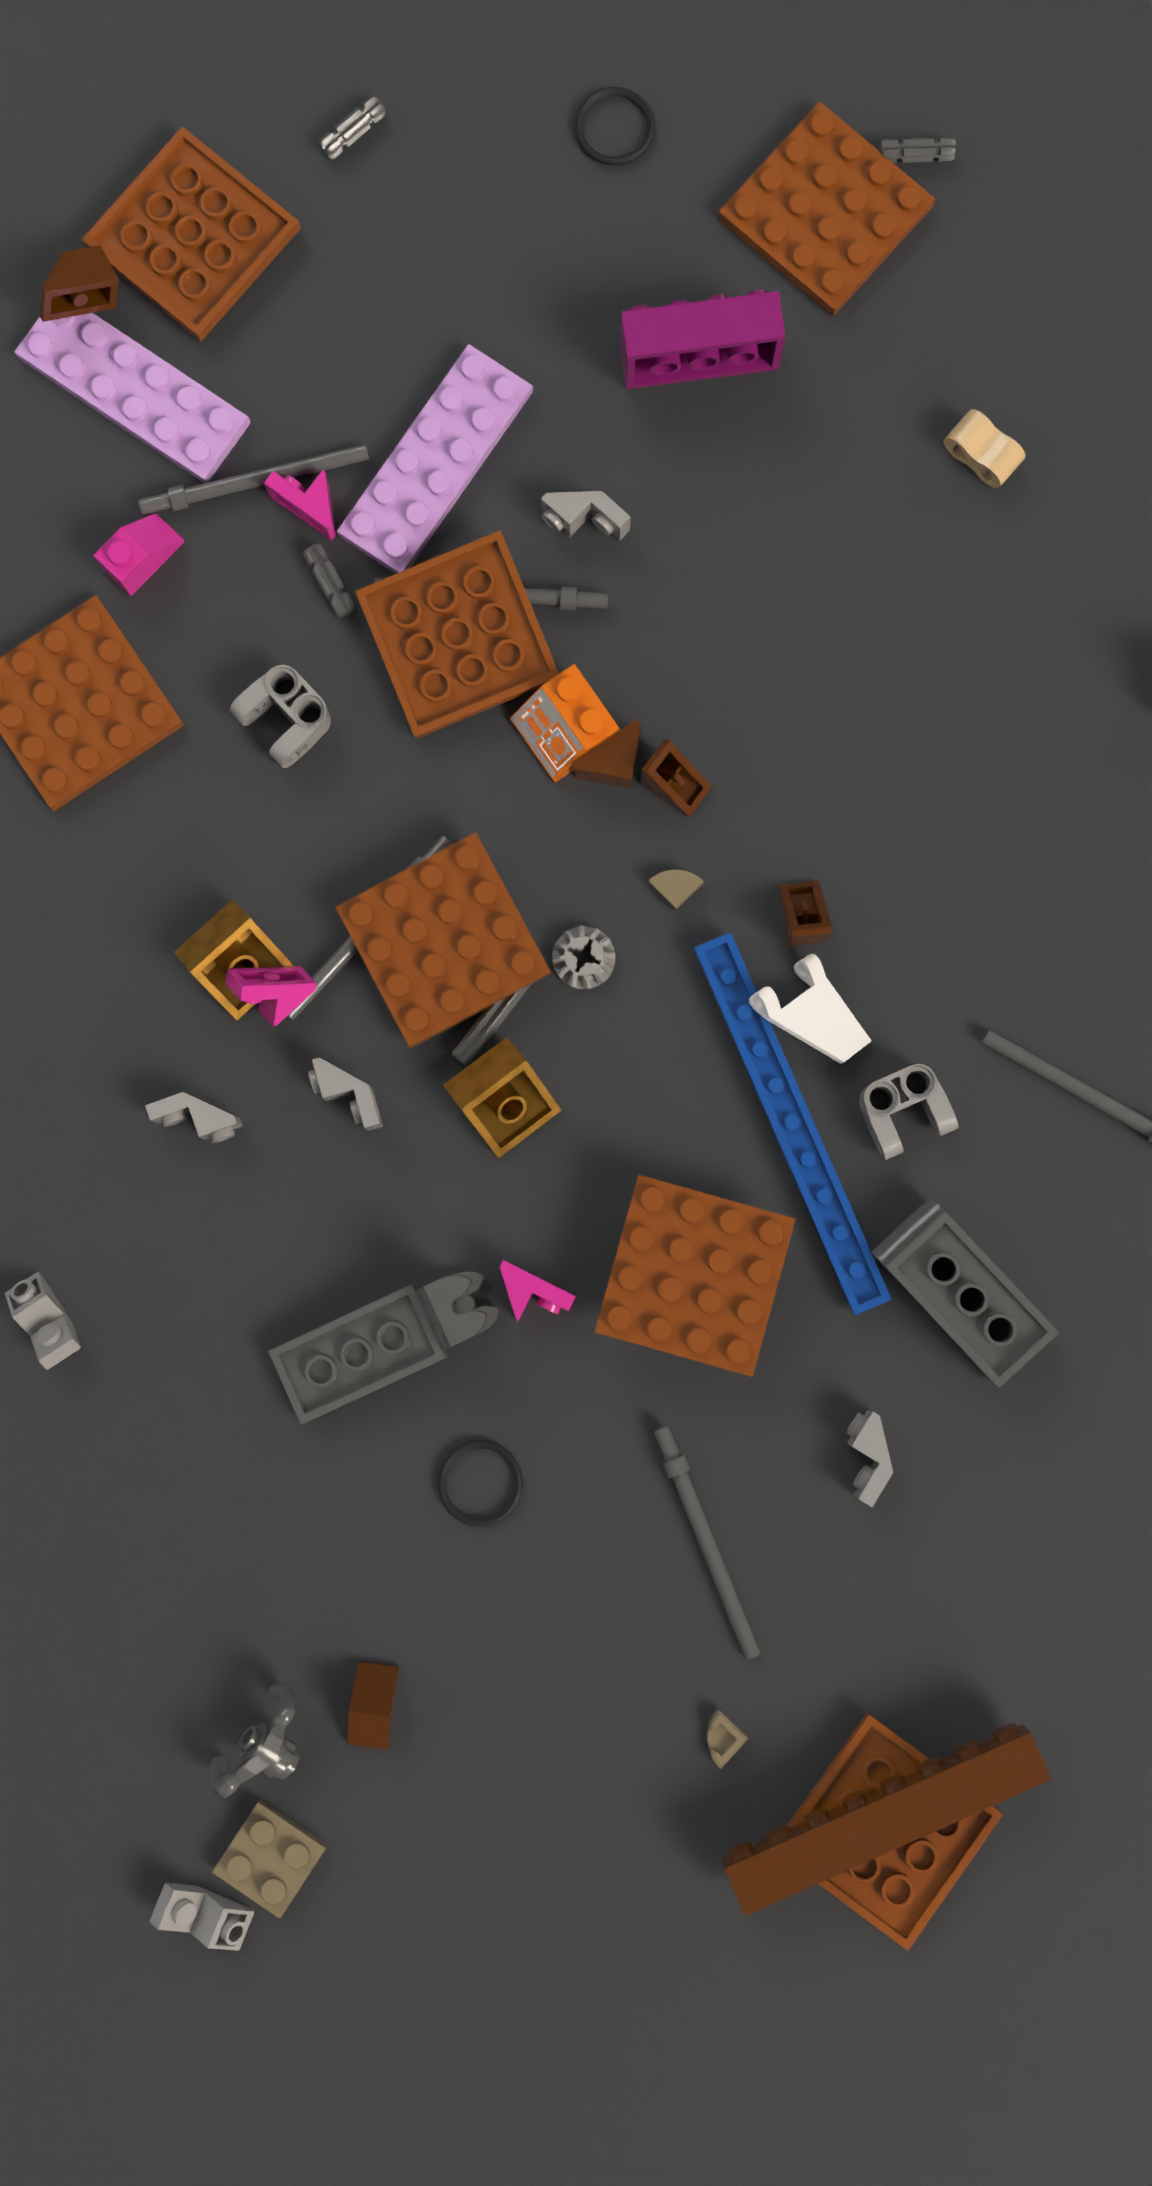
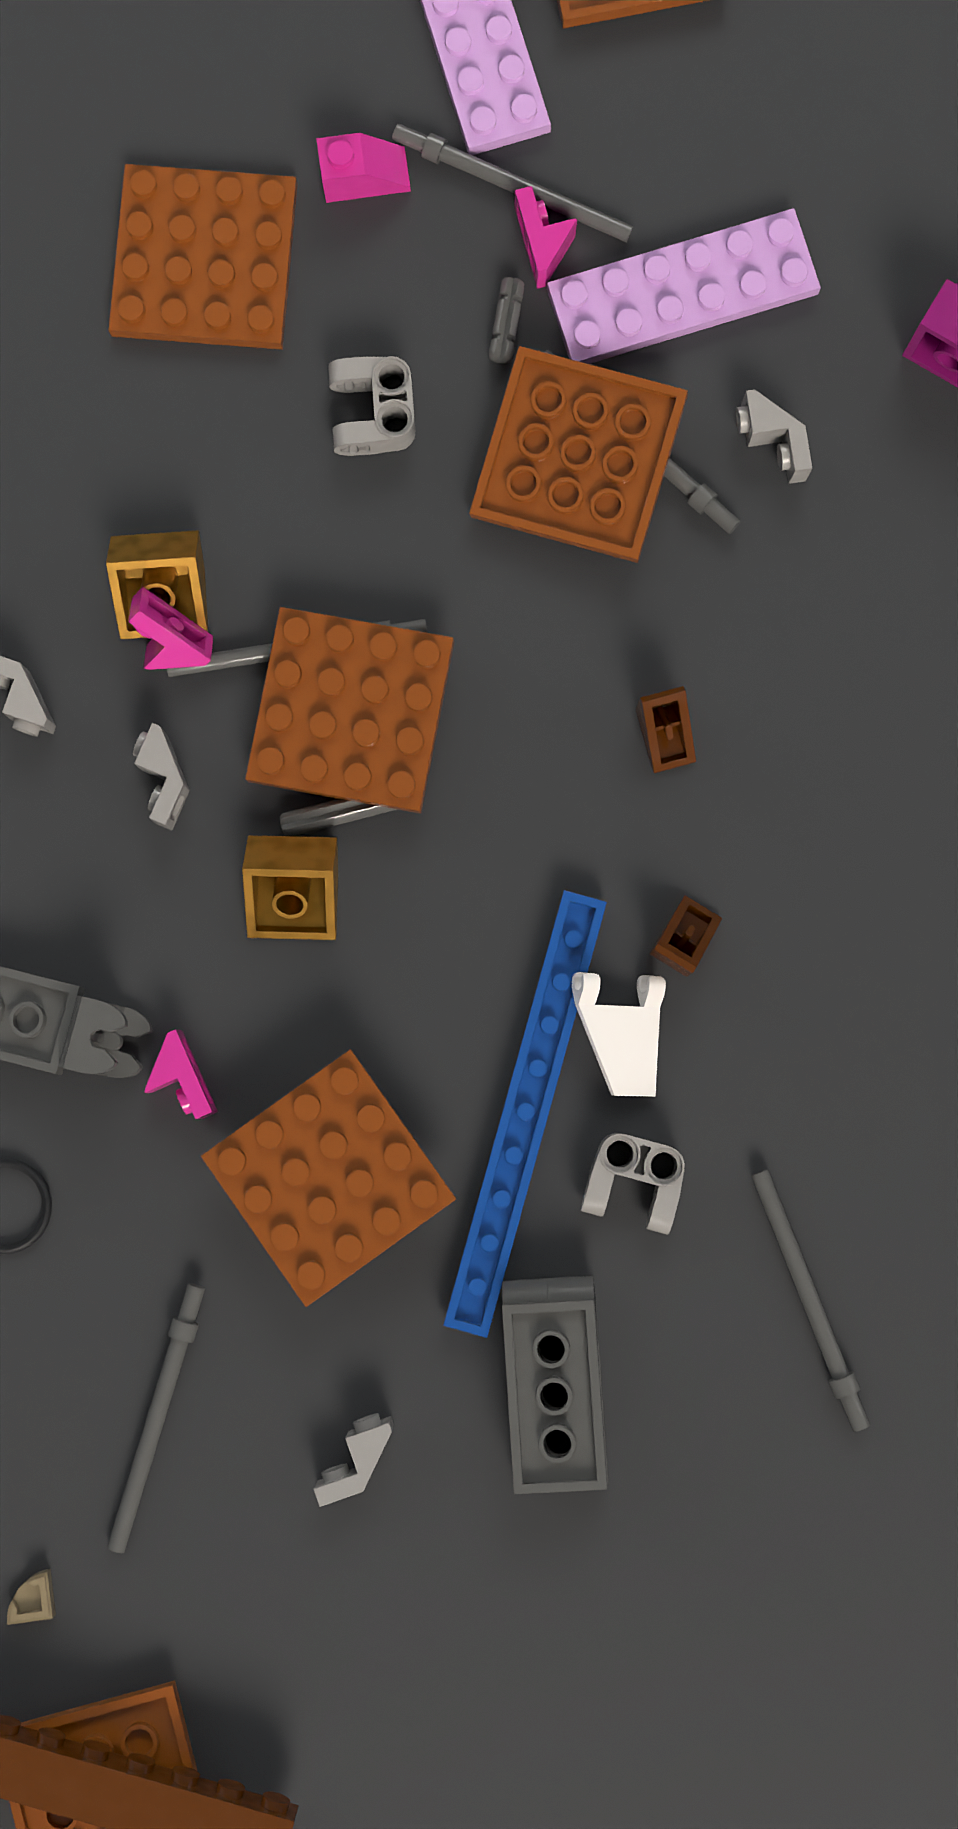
camera: 40 degrees right, 0 degrees up
orange slope [510,664,620,783] -> none
light grey gear [552,925,616,989] -> none
reddish brown slope [572,719,641,788] -> none
dark tan tile [648,869,704,911] -> none

